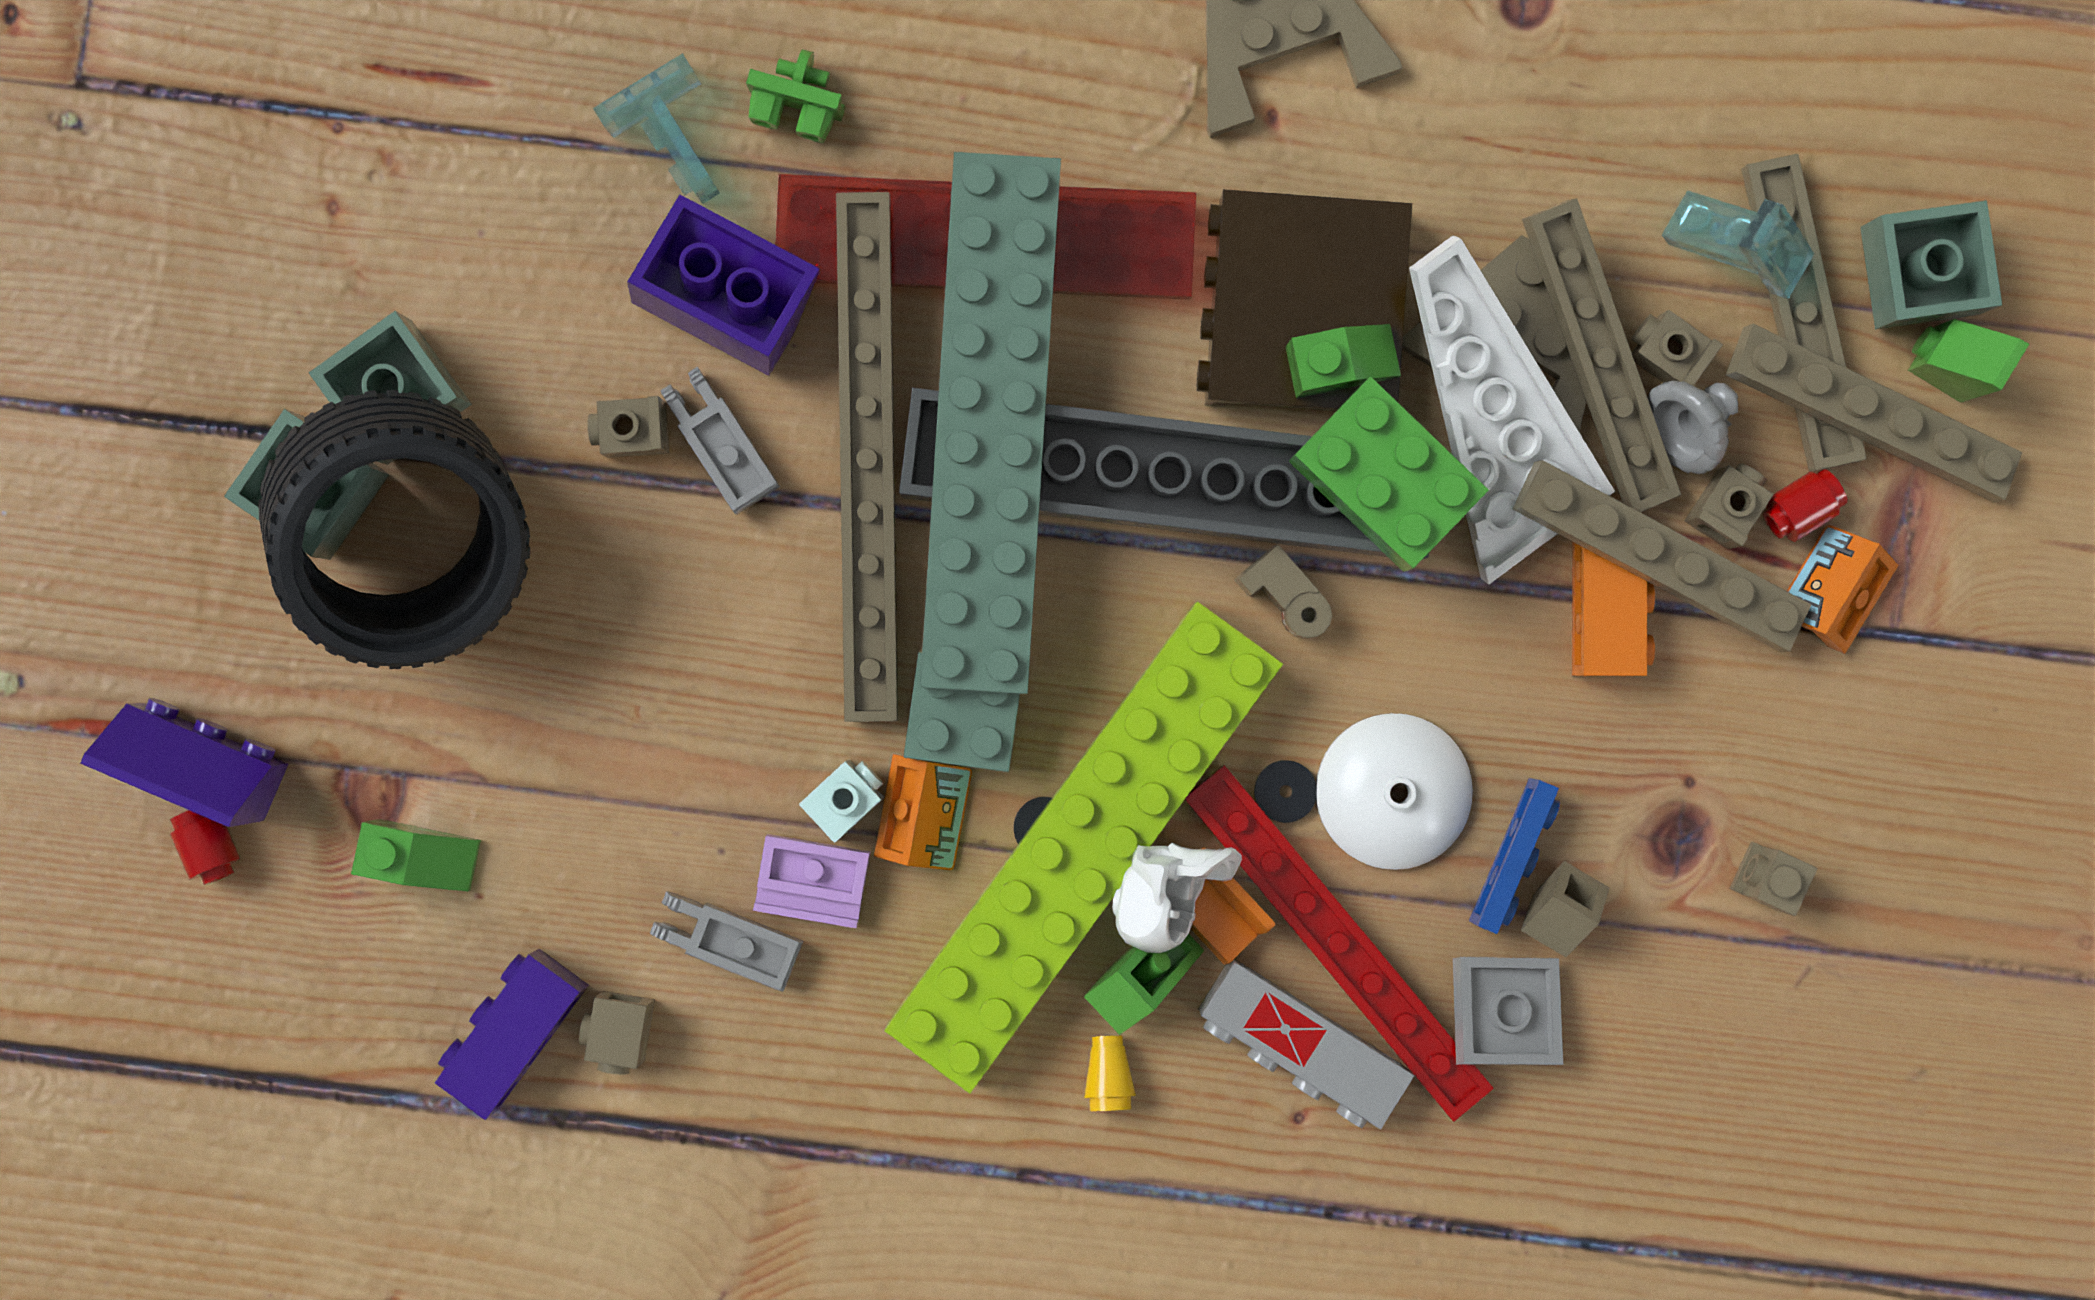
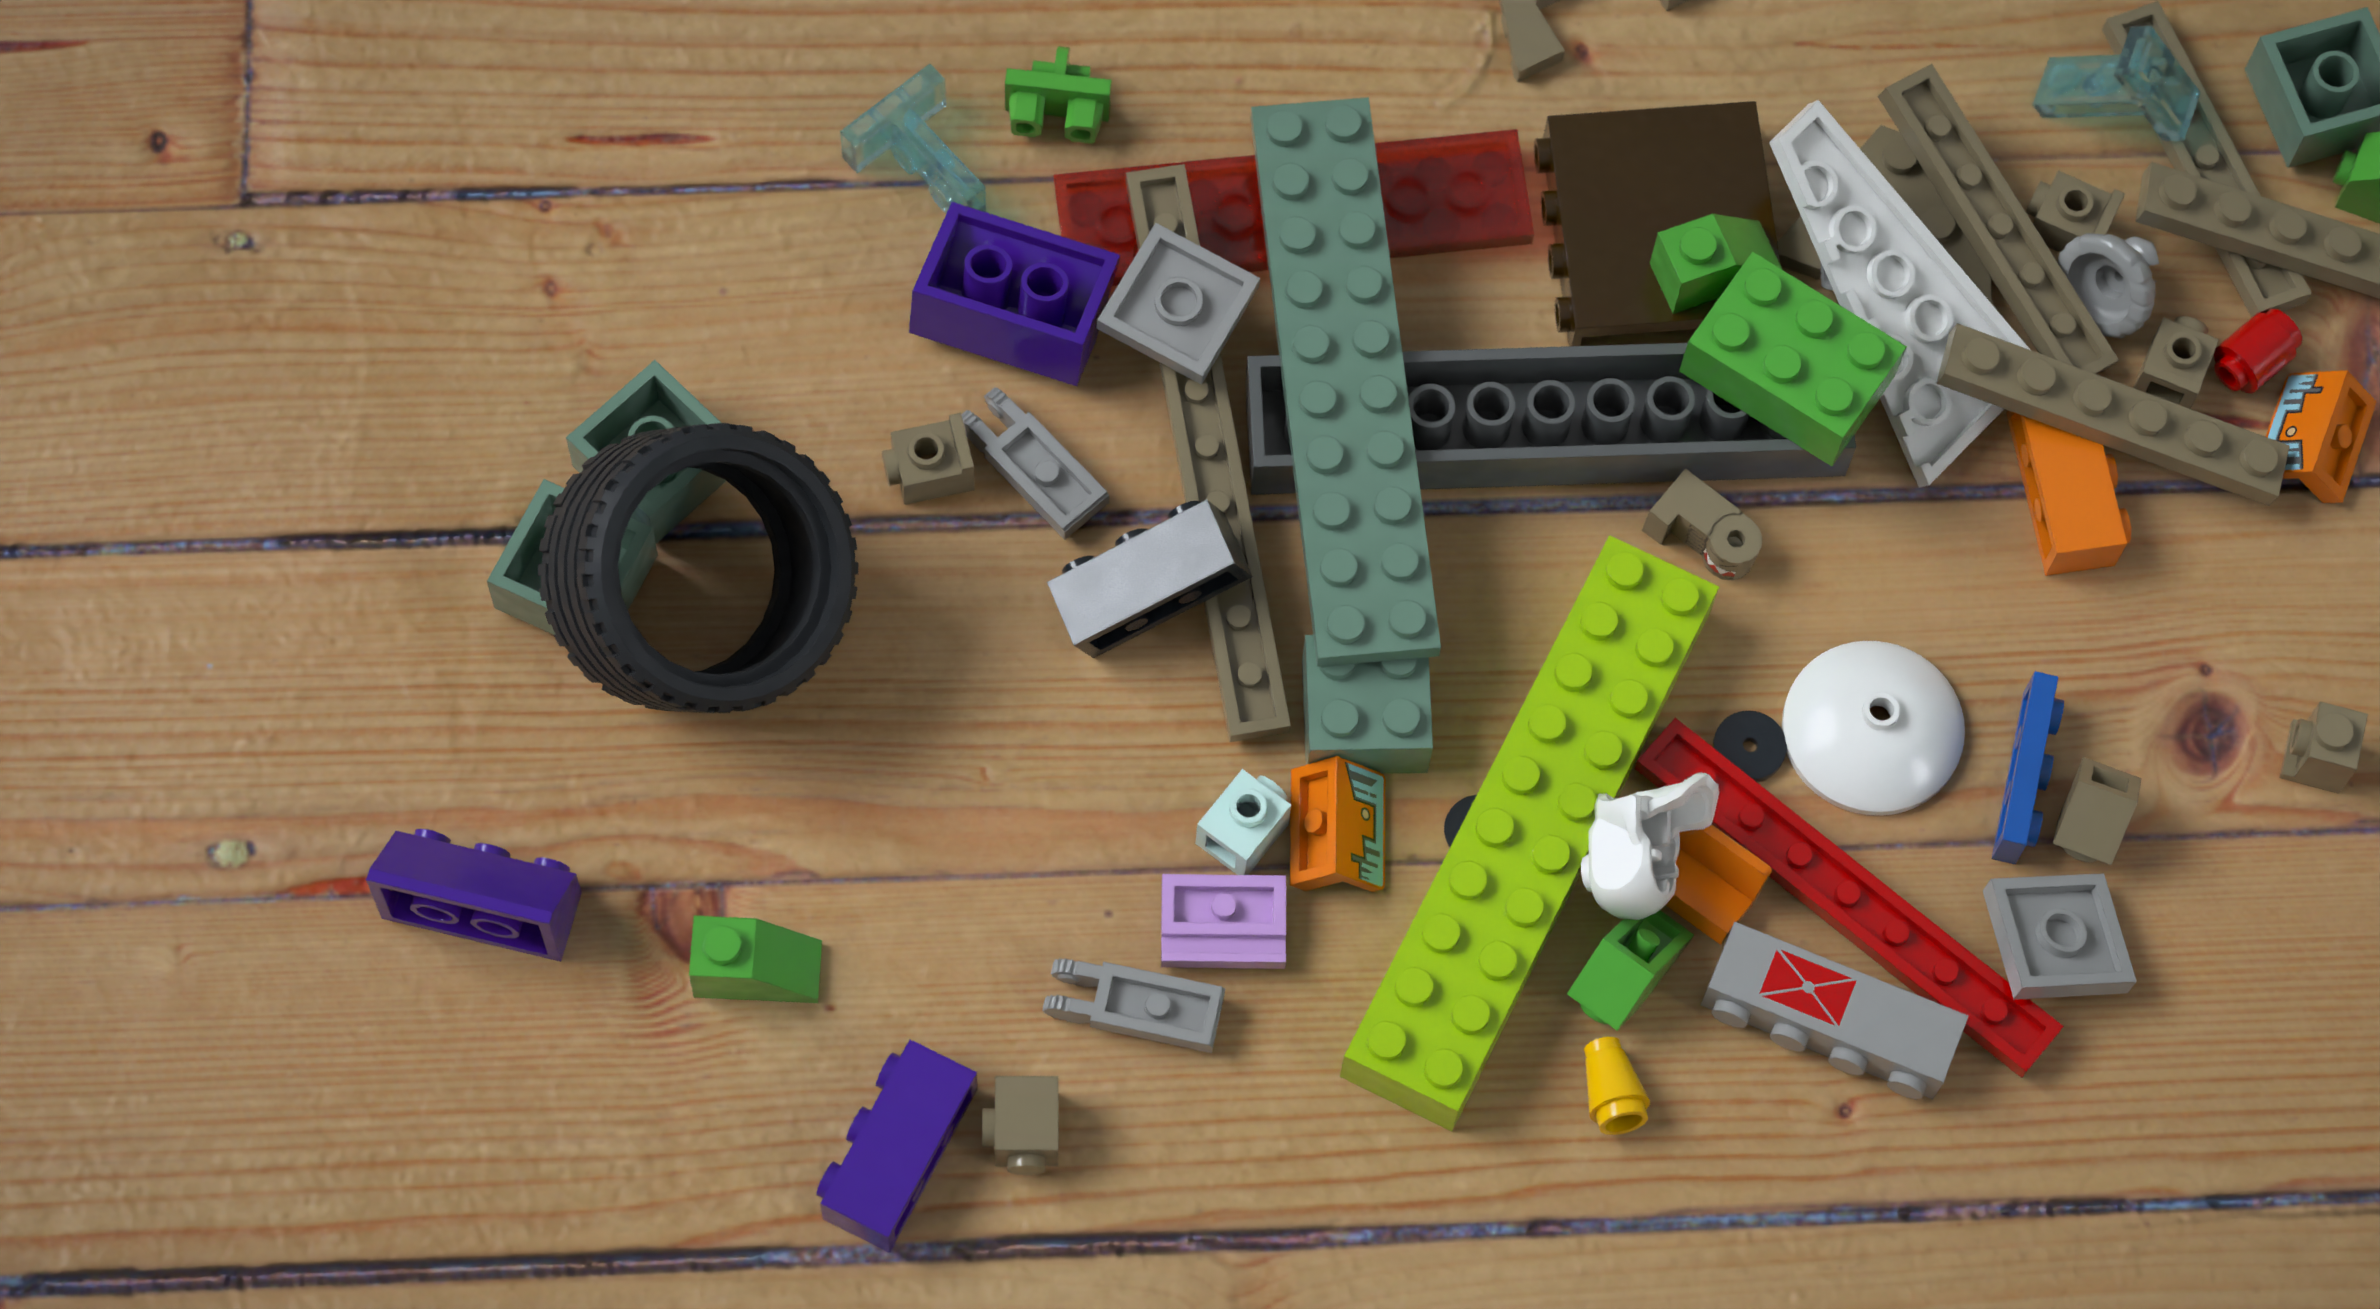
camera: 15 degrees left, 20 degrees down
red brick [170,810,241,885] -> none
none -> brick [1047,499,1253,658]
none -> light grey plate [1097,223,1261,385]

